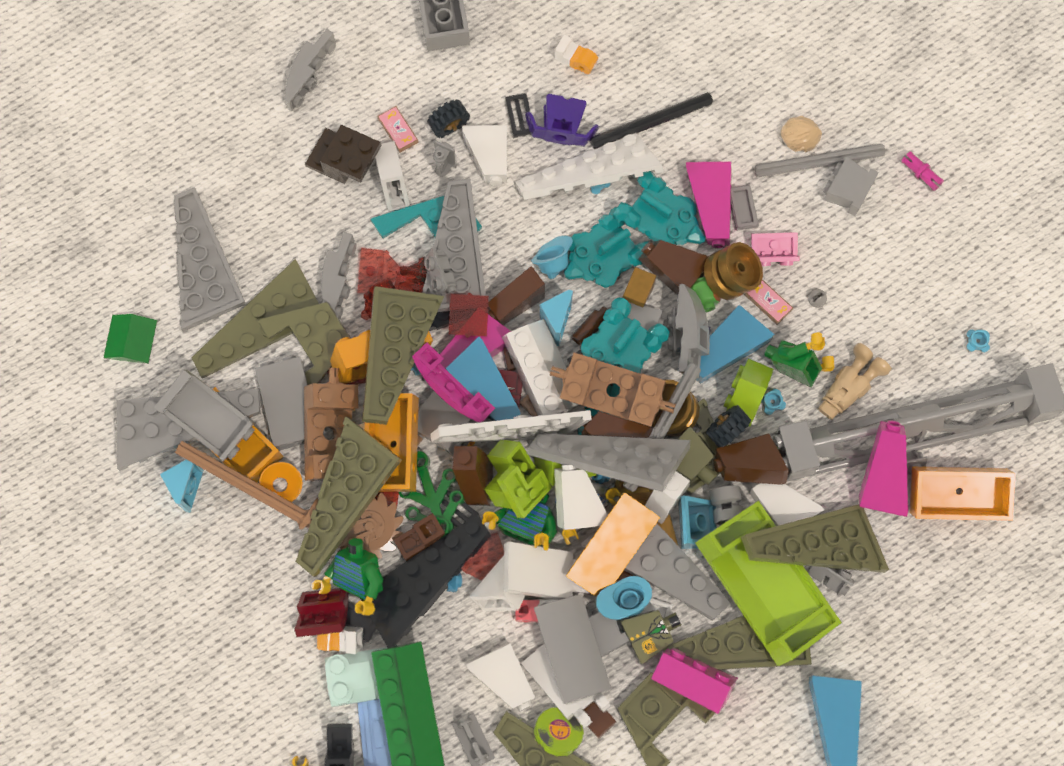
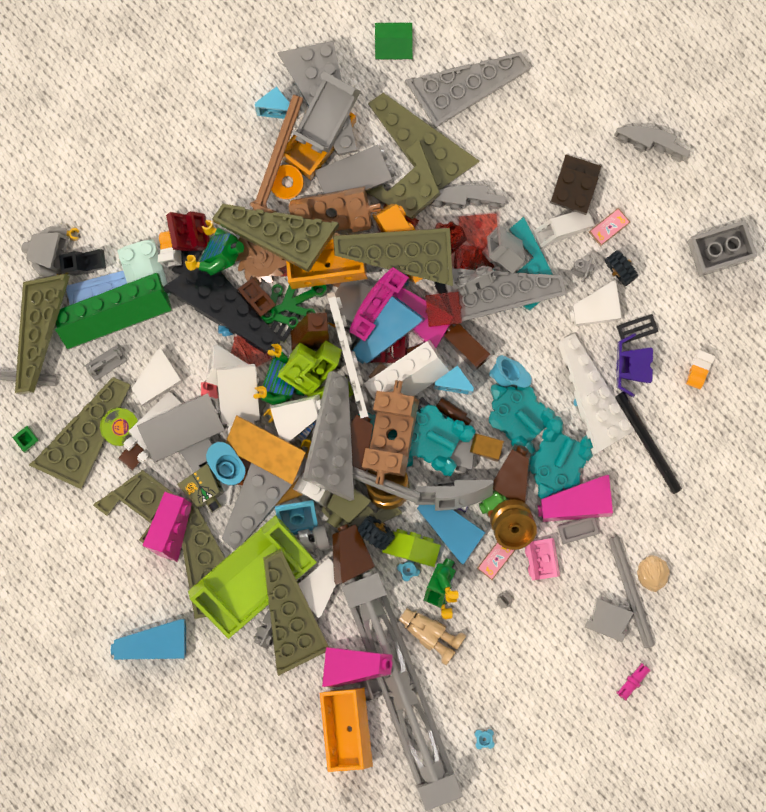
camera: 80 degrees right, 10 degrees up
none -> light grey hips [487,224,525,274]

